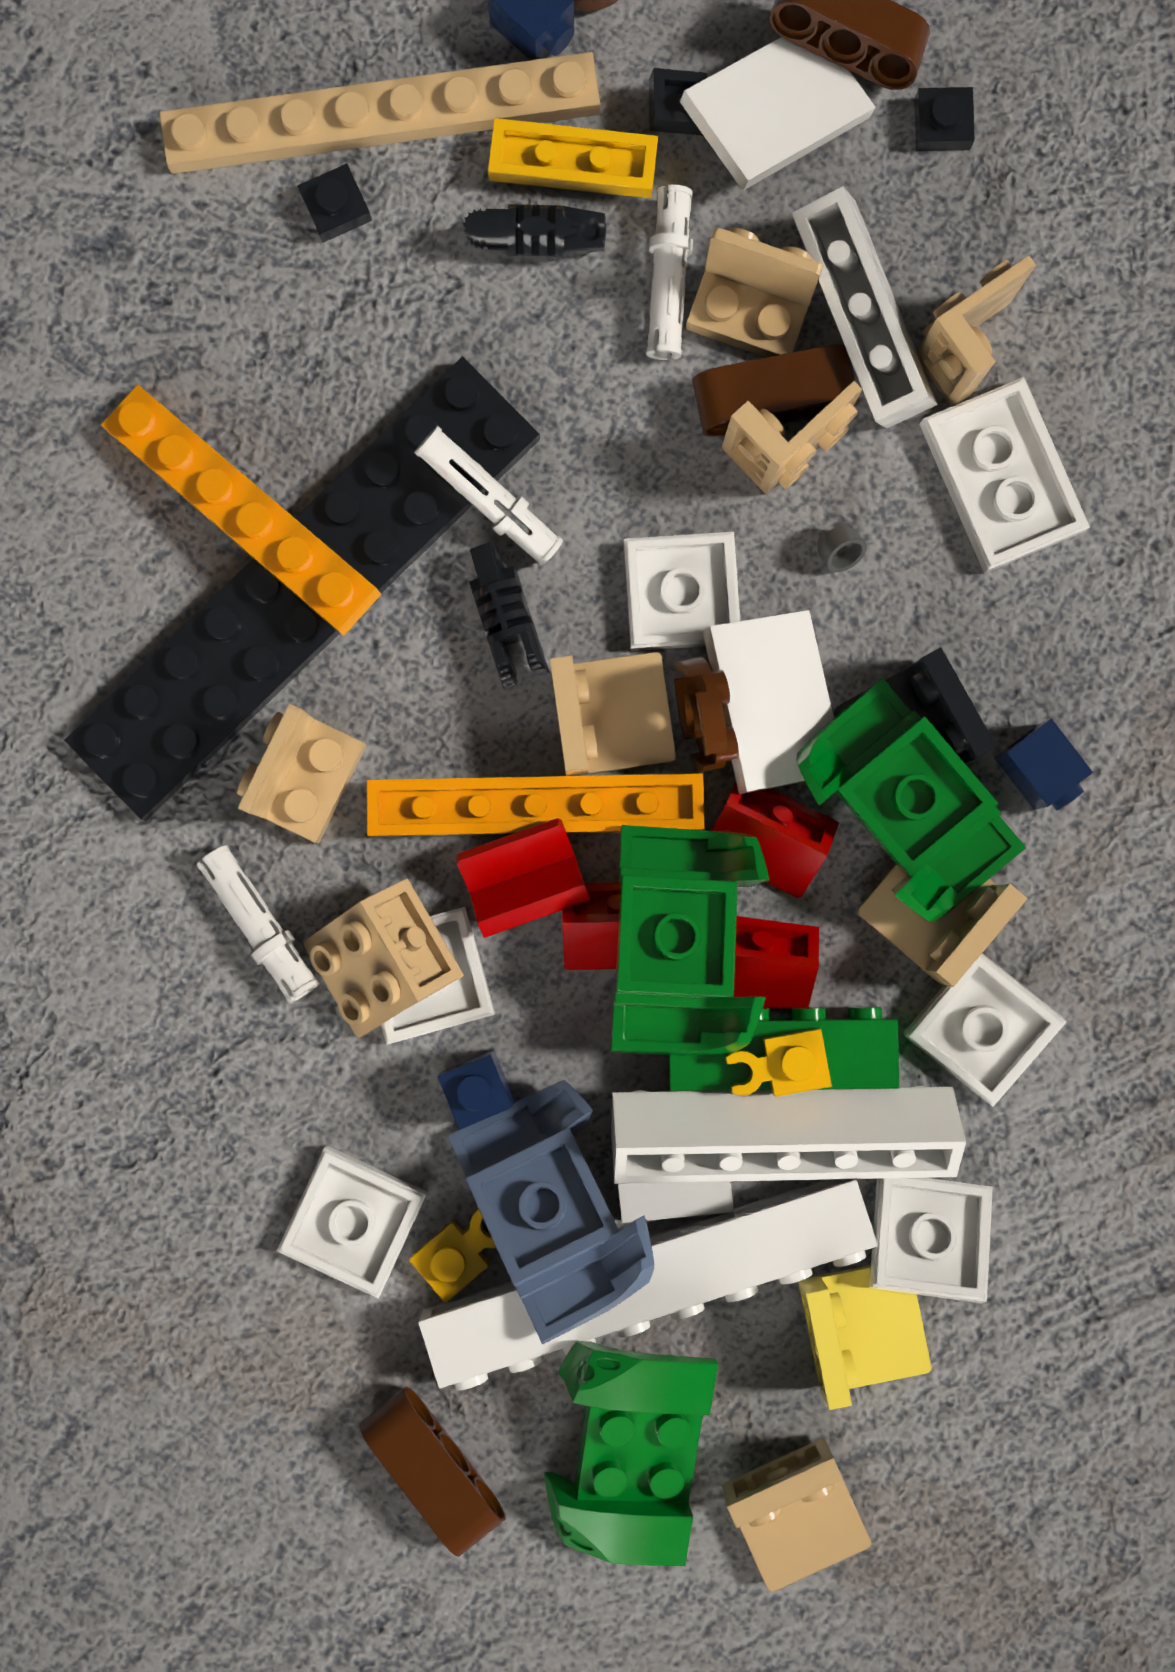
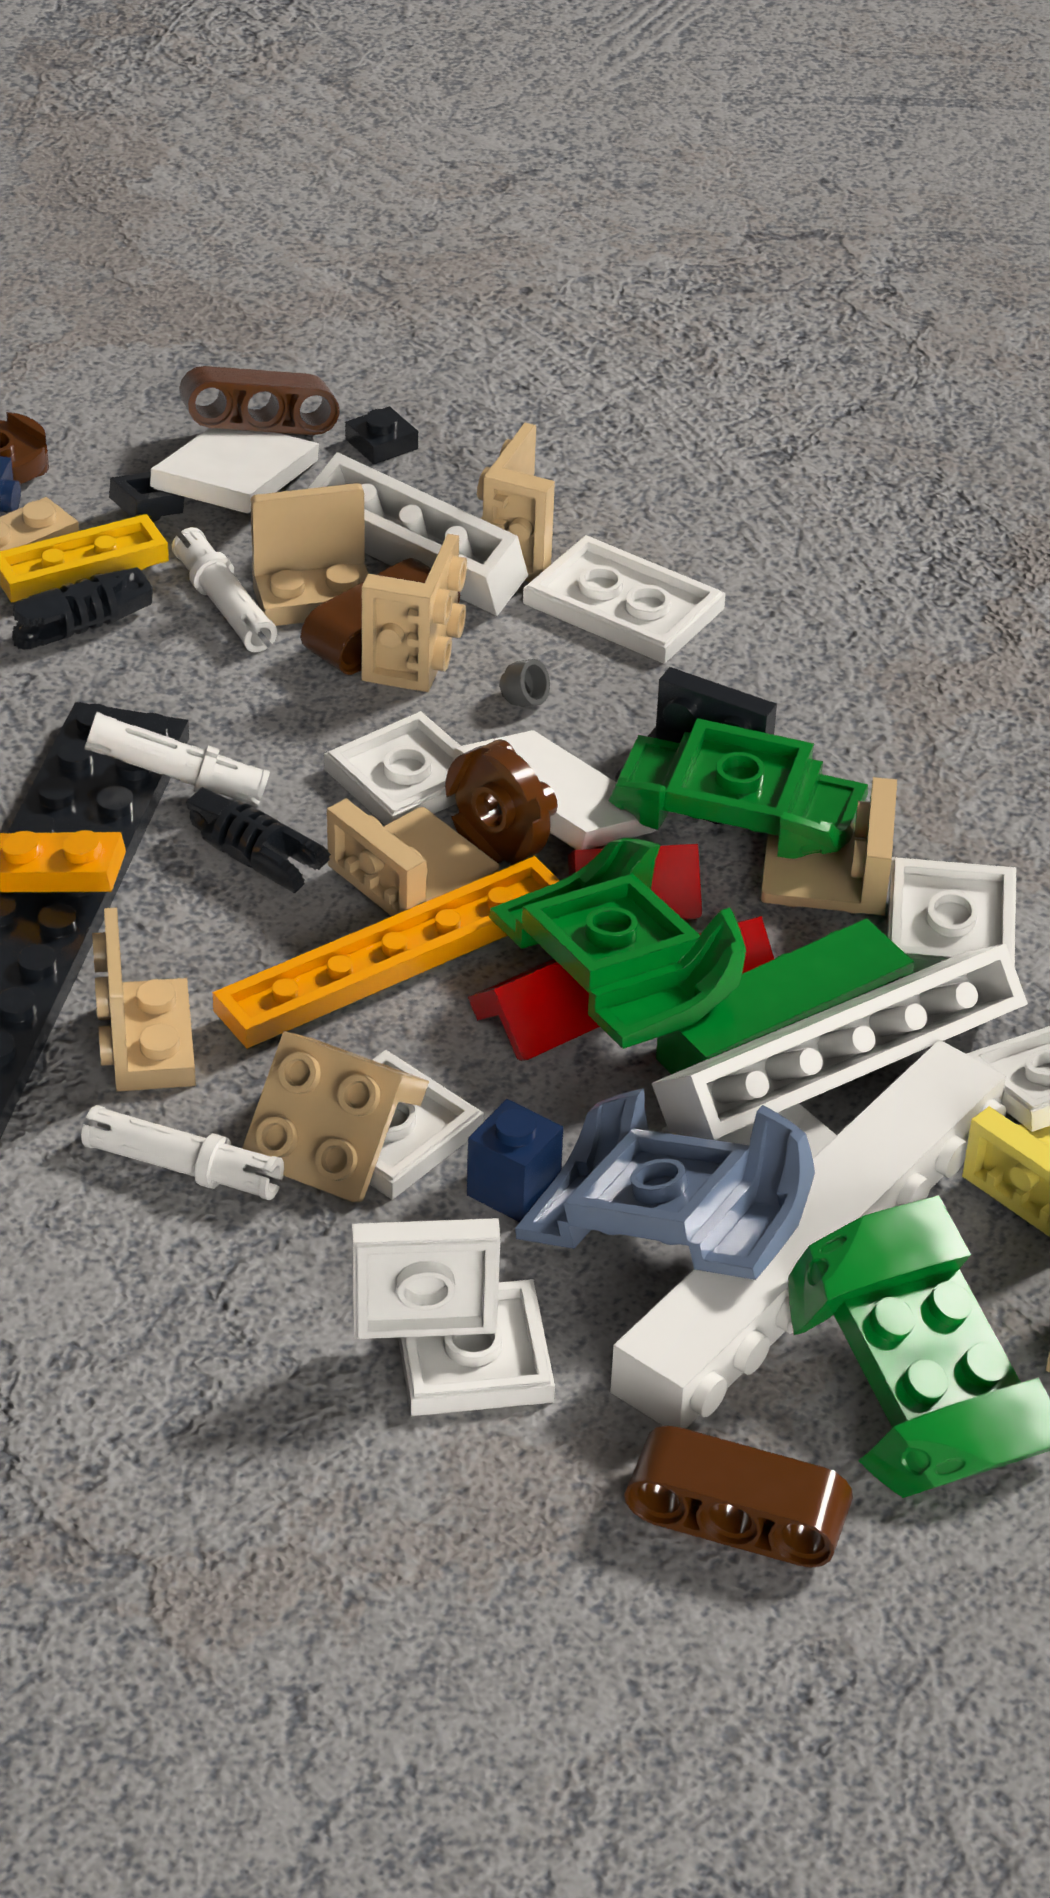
camera: 35 degrees left, 45 degrees down
yellow plate [409,1208,497,1303] -> none
red panel [456,818,590,938] -> none
yellow plate [724,1028,832,1097] -> none
dark blue brick [994,718,1093,811] -> none
none -> white tile [352,1218,500,1339]

